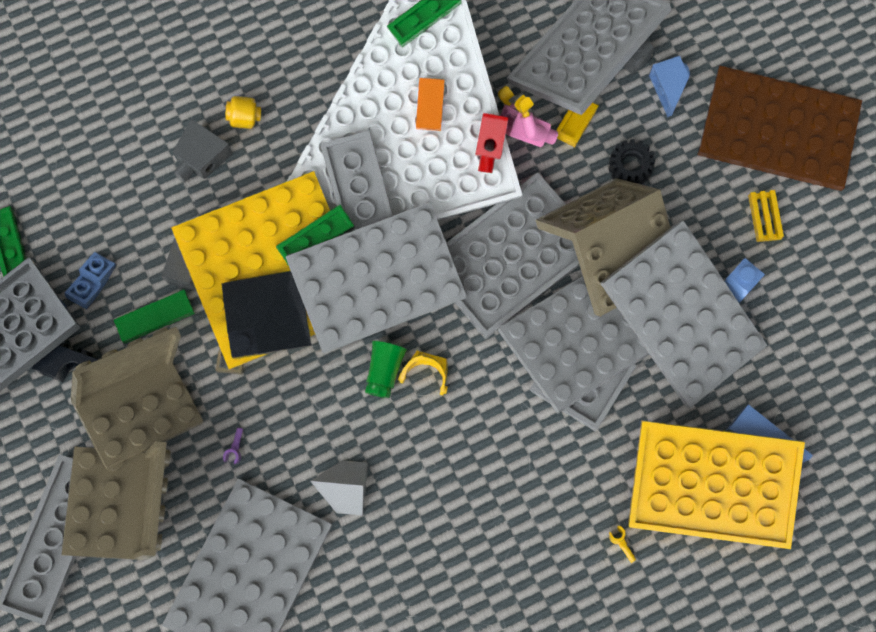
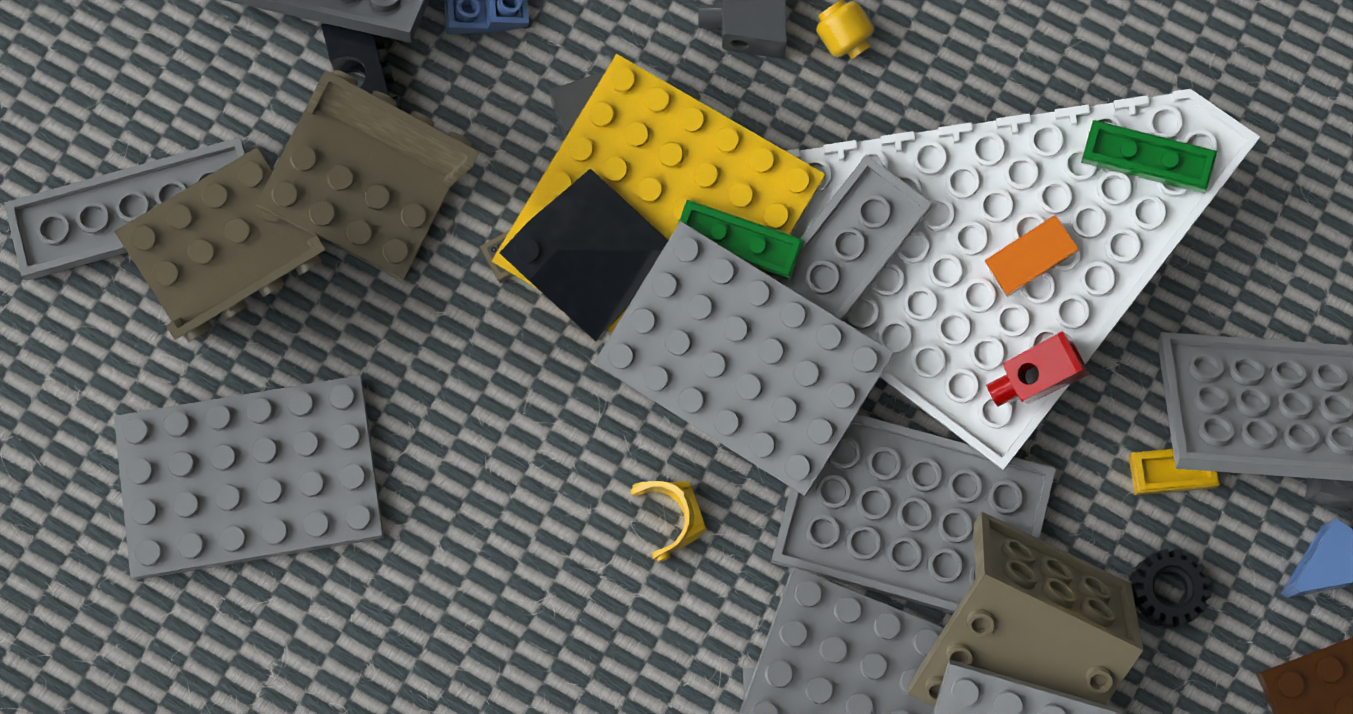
camera: 50 degrees right, 0 degrees up
green tile [114,290,195,344] -> none
medium lavender hand [223,428,243,464] -> none
light grey slope [311,461,368,516] -> none
green plant [365,341,407,398] -> none
bright pink torso [498,86,558,147] -> none

